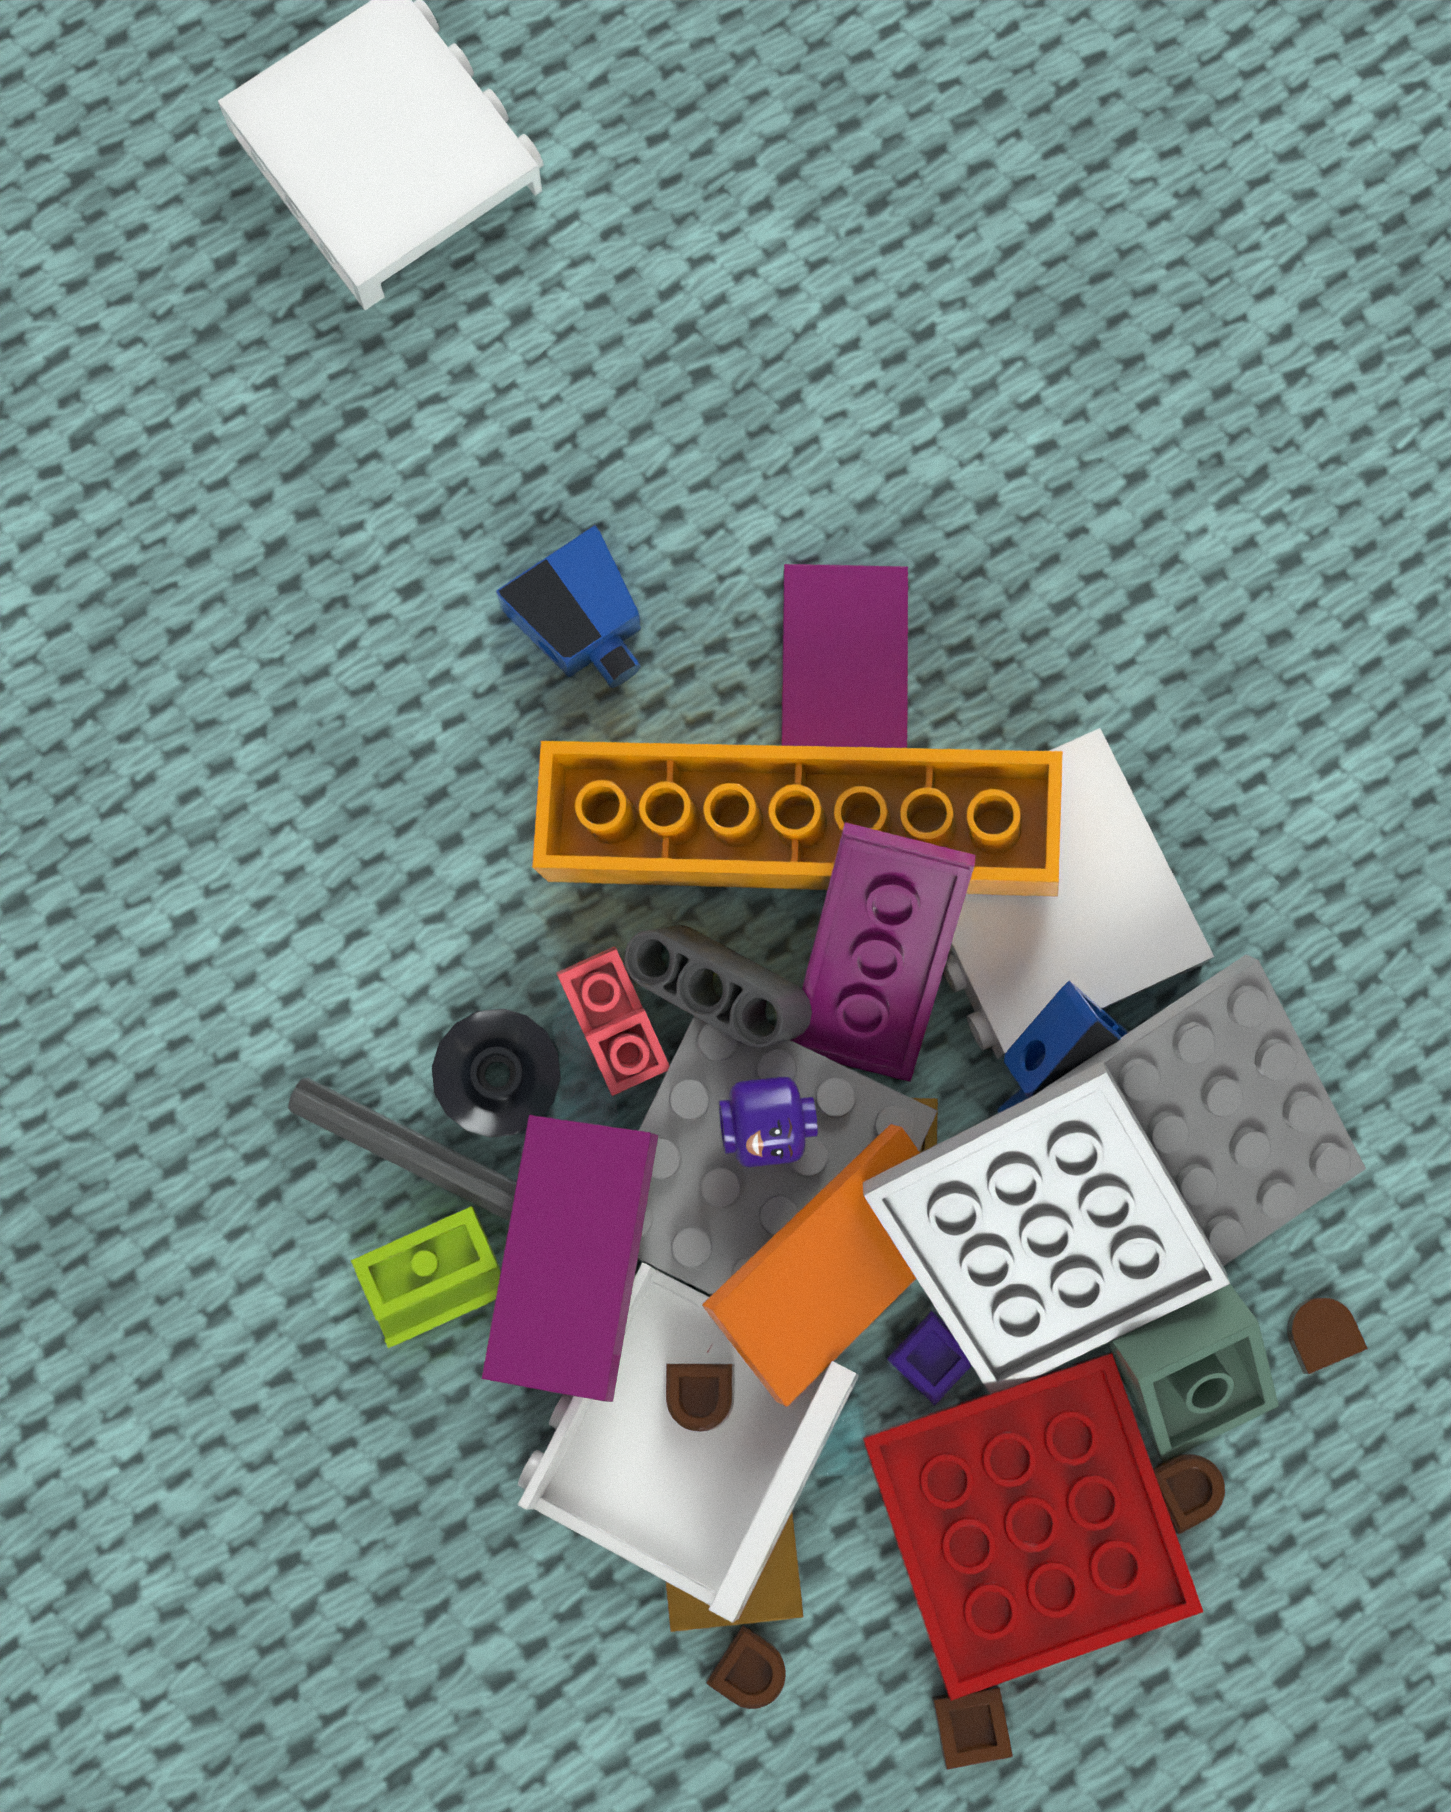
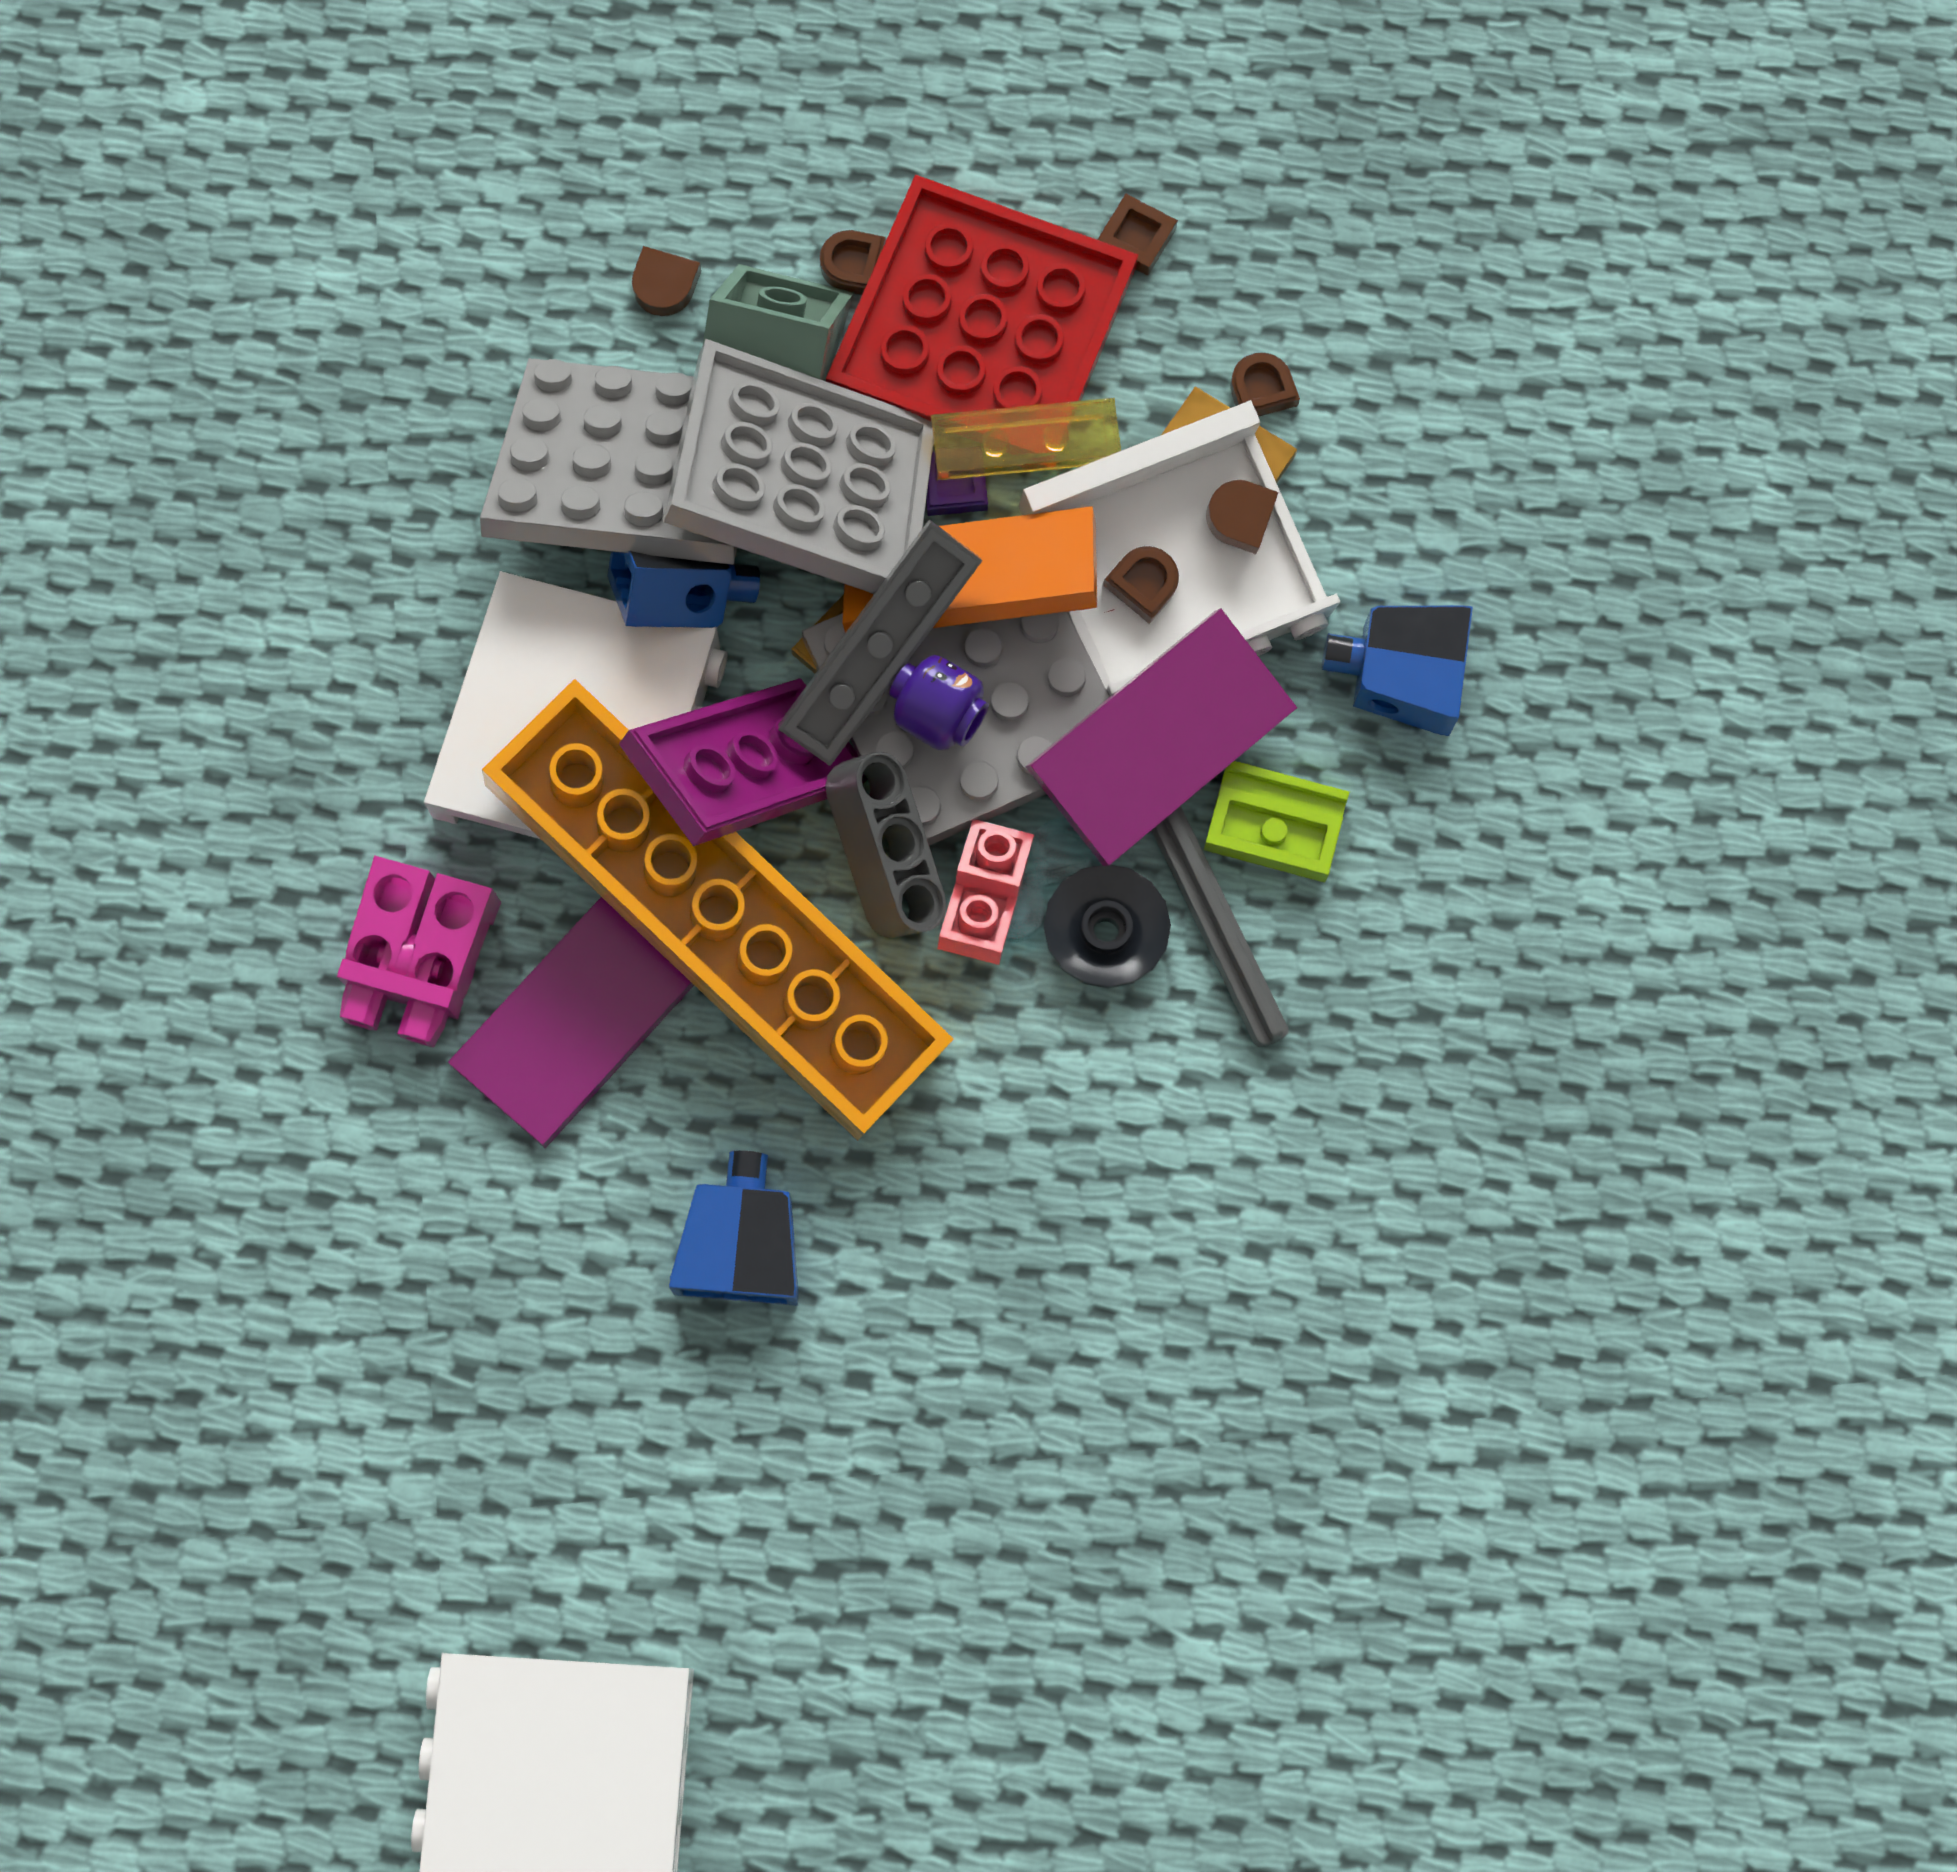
camera: 140 degrees left, 5 degrees down
none -> dark pink hips [336,855,501,1047]
none -> dark grey tile [778,520,983,766]
none -> clear yellow tile [931,398,1121,480]
none -> reddish brown tile [1206,480,1279,554]
none -> blue torso [1322,605,1473,736]

